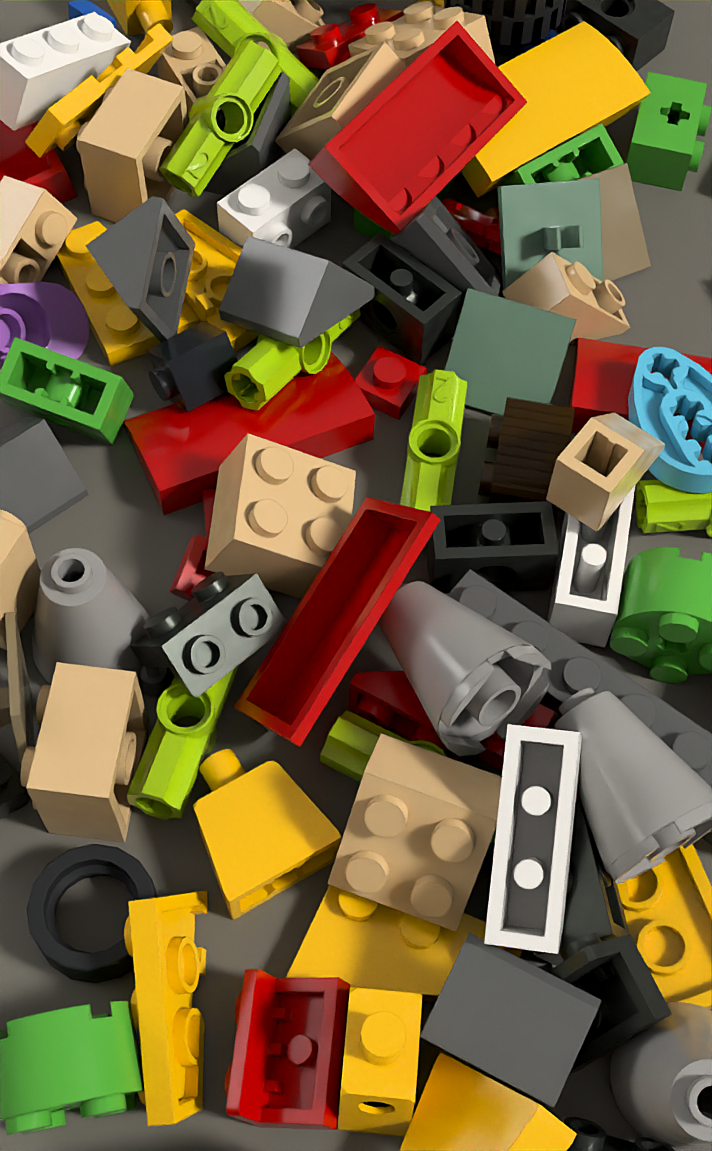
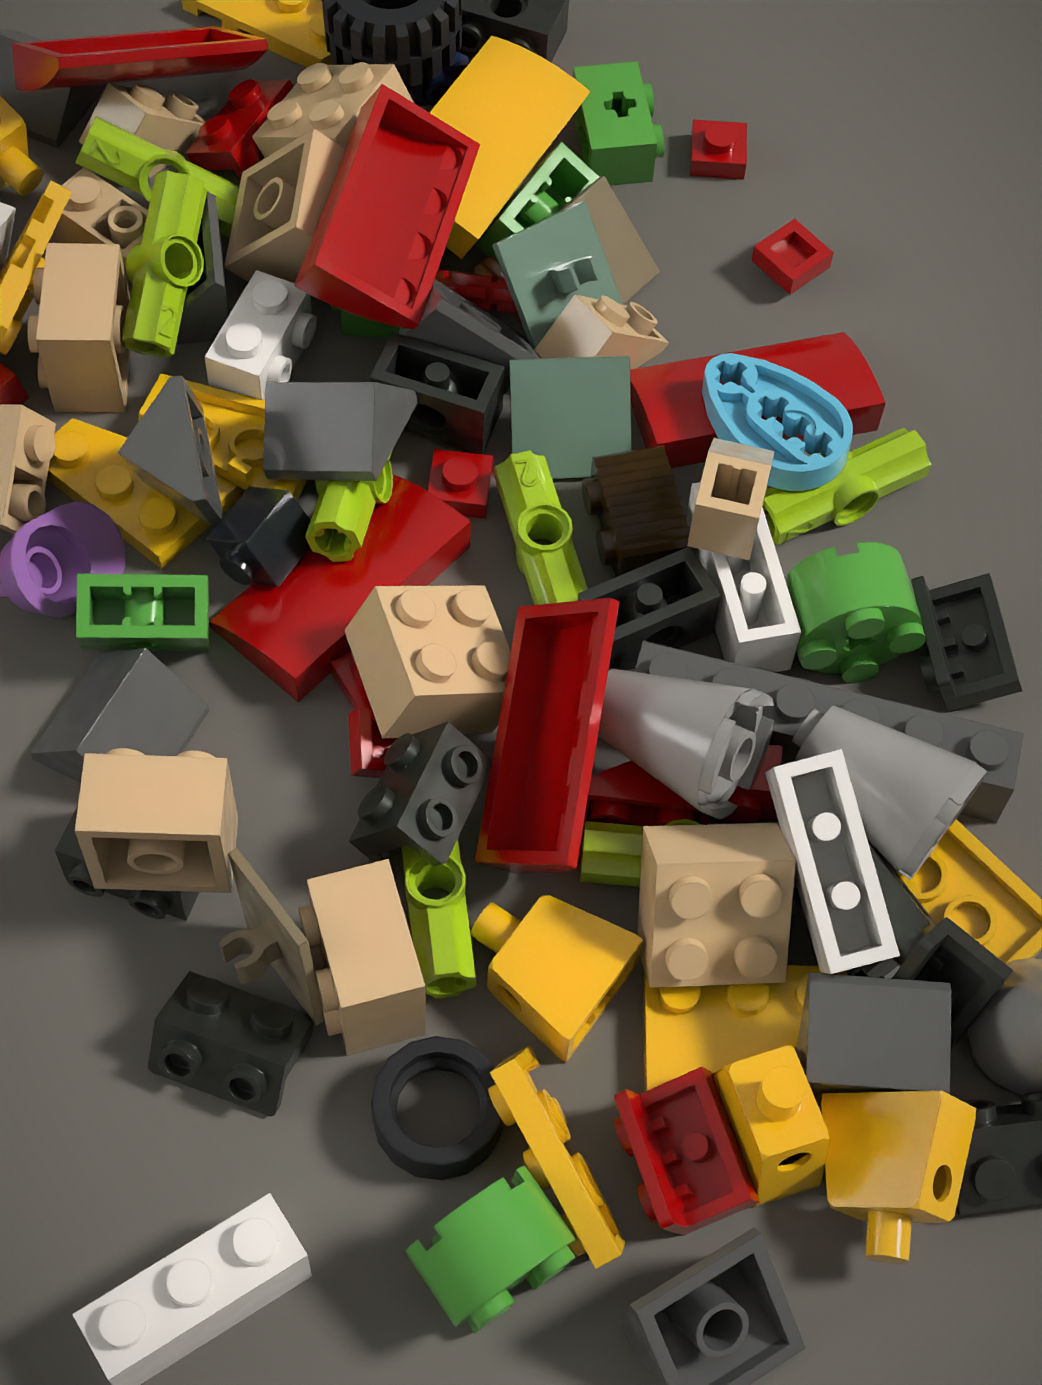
camera: 25 degrees left, 0 degrees up
light grey cone [32,548,150,685] -> none

